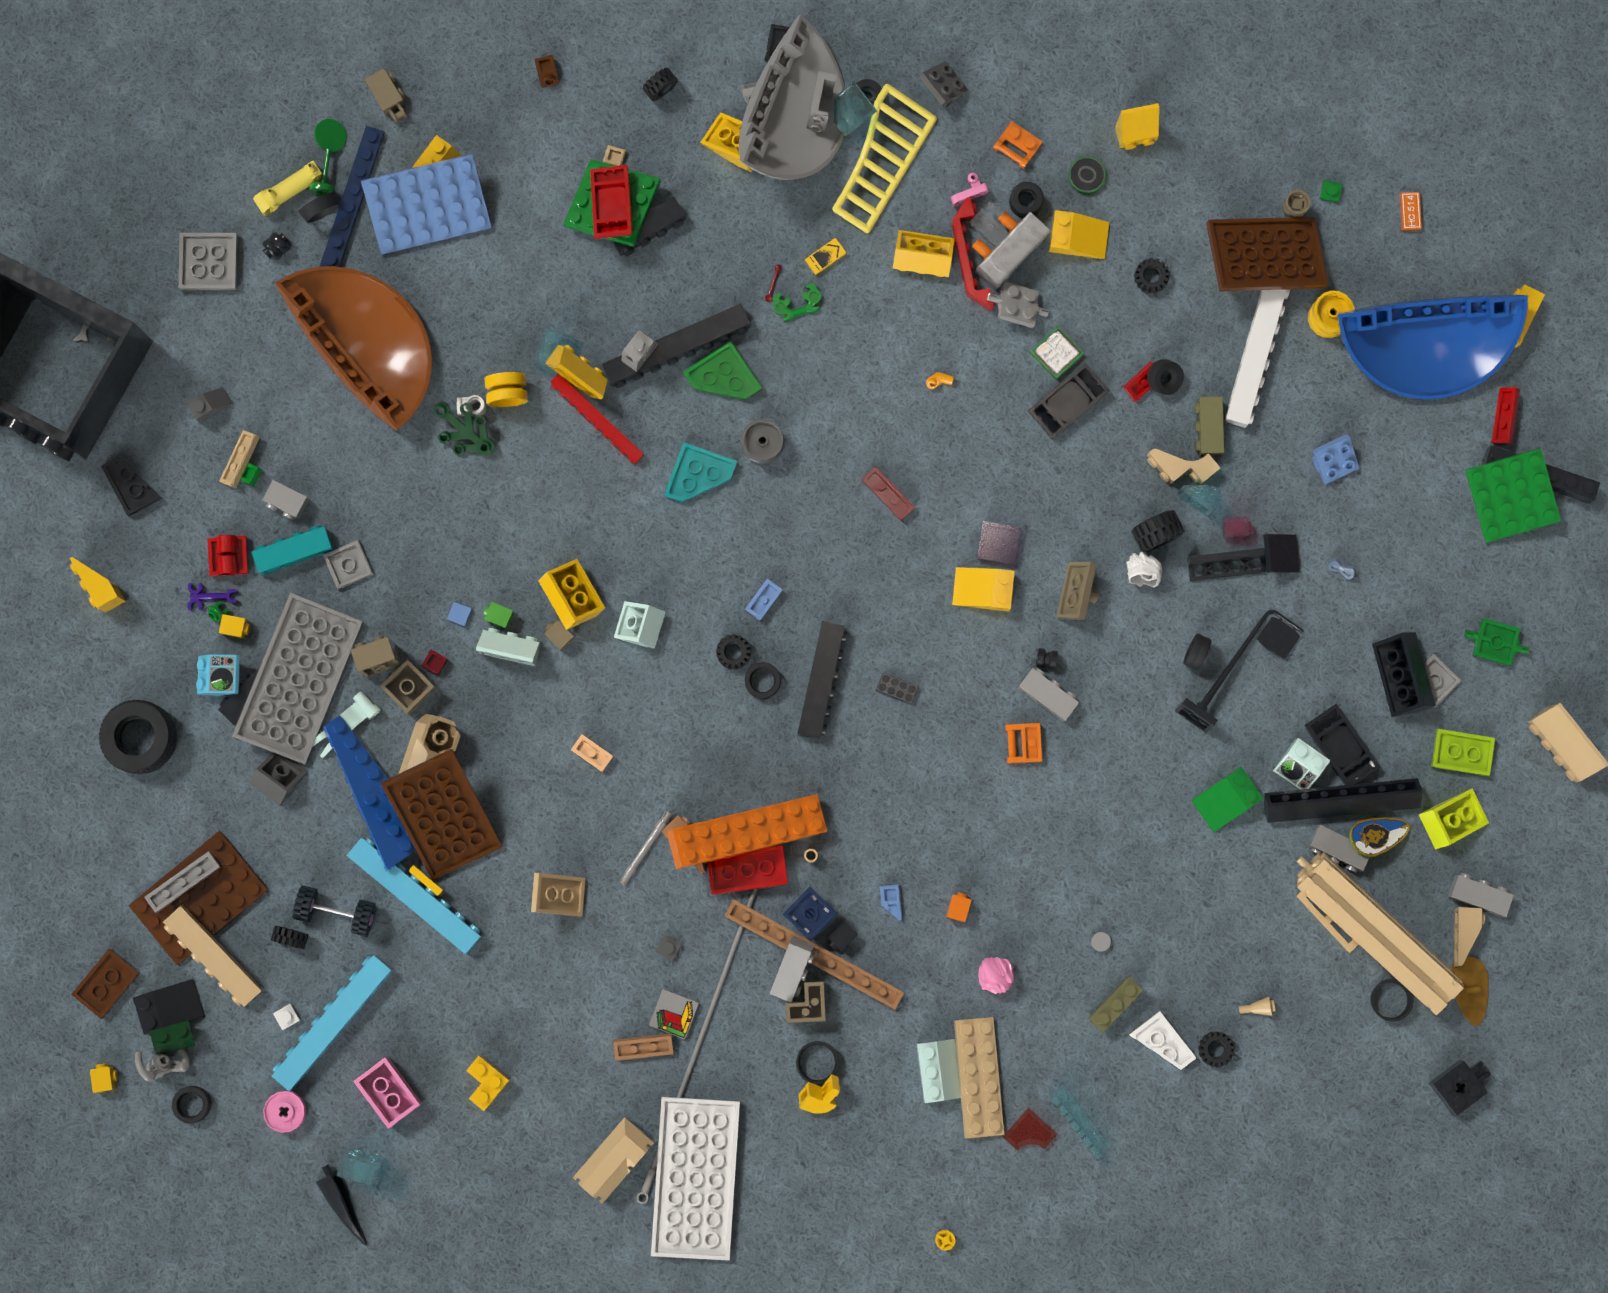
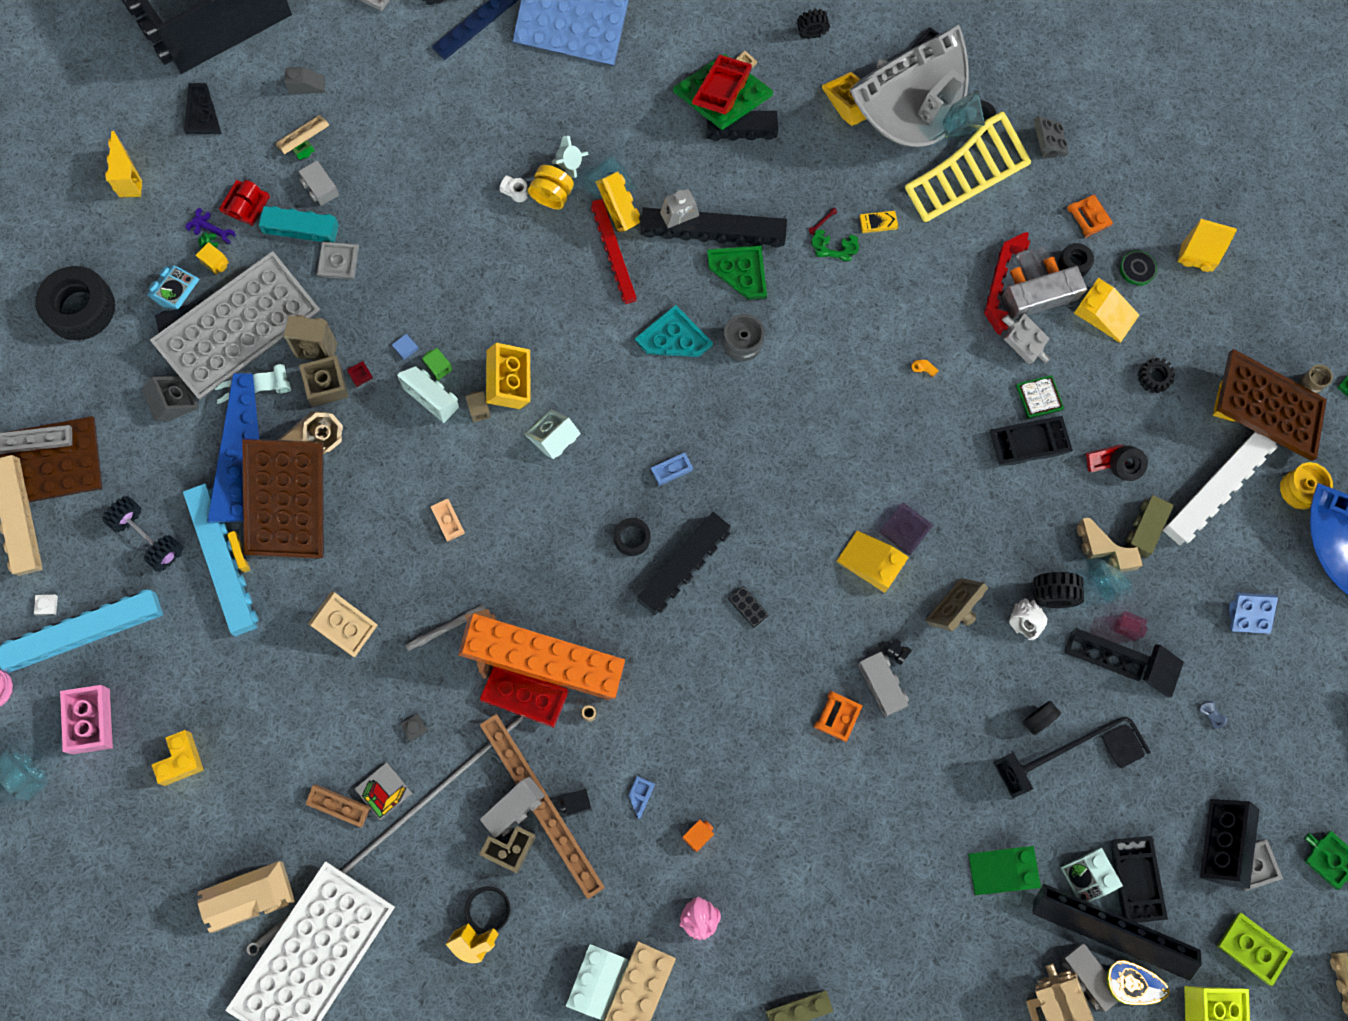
camera: 25 degrees right, 10 degrees down
black tyre [271,925,309,949] -> none
dark orange brick [275,266,432,431] -> none
dark green plant [433,402,495,456] -> none
black tyre [716,634,751,670] -> none
dark blue piece [783,887,838,942] -> none
dark red plate [862,466,915,521] -> none
yellow slope [893,230,955,277] -> none
bright pink piece [951,173,989,207] -> none
light grey tile [1091,932,1111,952] -> none
none -> light aqua piece [552,136,588,178]

